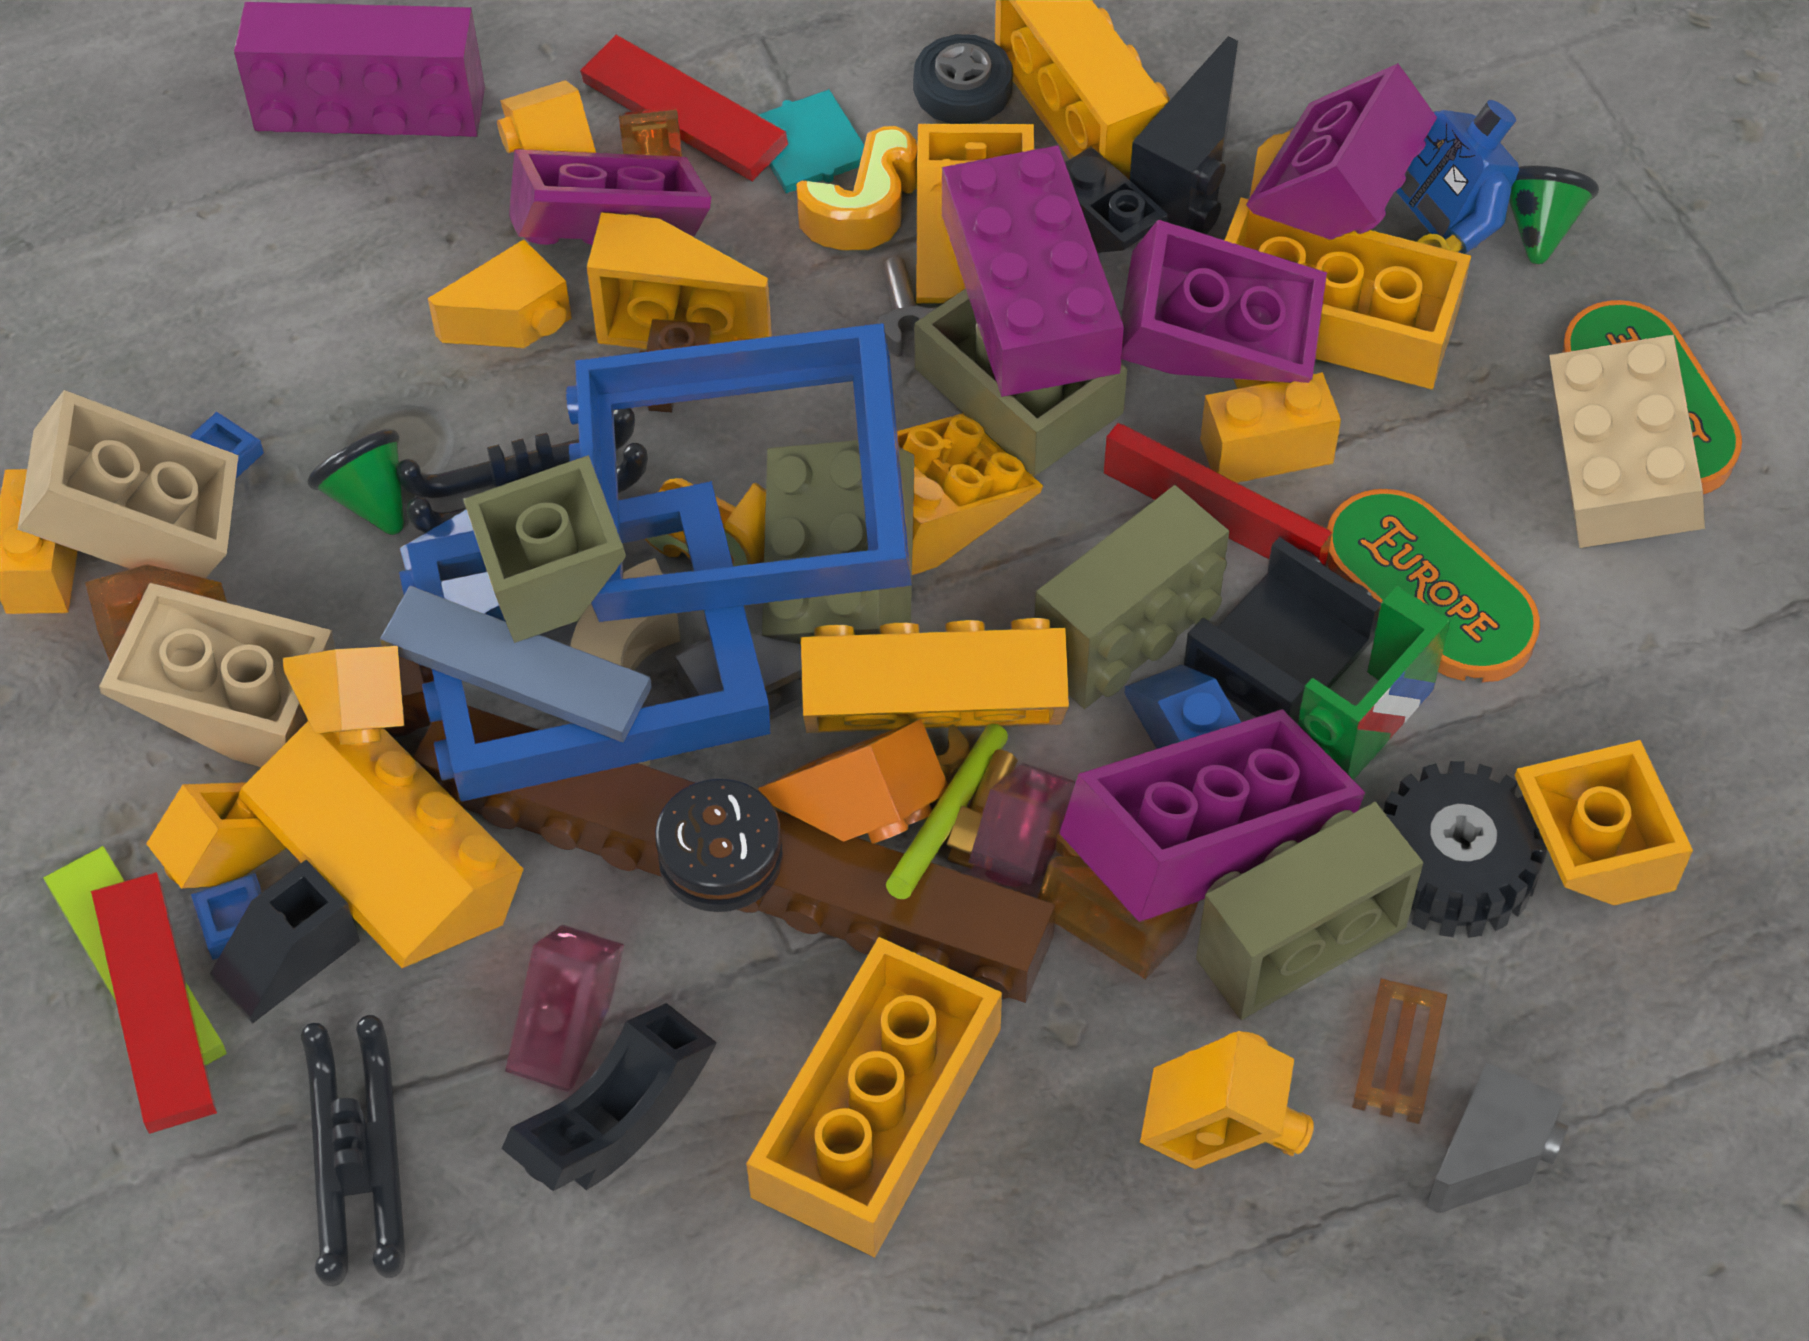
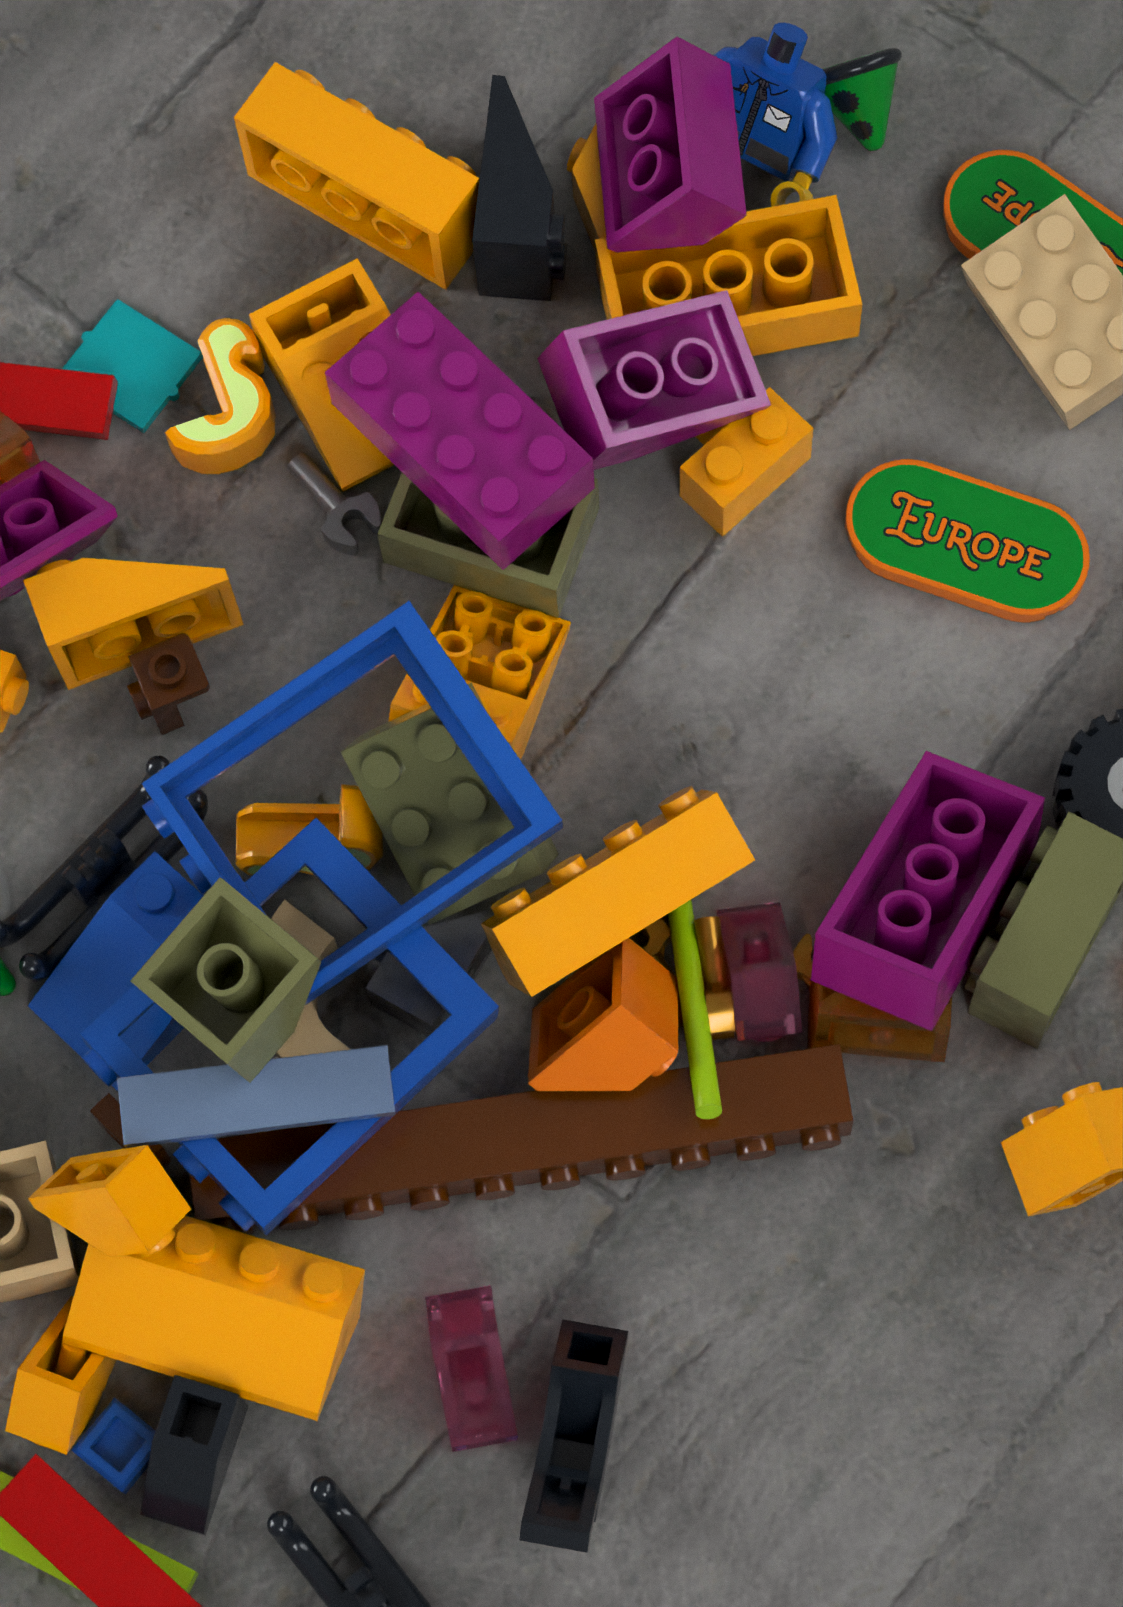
camera: 25 degrees left, 15 degrees up
black head [655,779,783,912] -> none
light orange brick [746,937,1002,1258] -> none
black wheel [913,34,1013,124] -> none
olive brick [1034,485,1229,709] -> none
black slope [1065,146,1168,253] -> none
red tile [1104,422,1332,567] -> none
blue slope [1124,664,1241,749] -> none
black panel [1184,537,1381,723] -> none
green panel [1298,585,1451,780] -> none

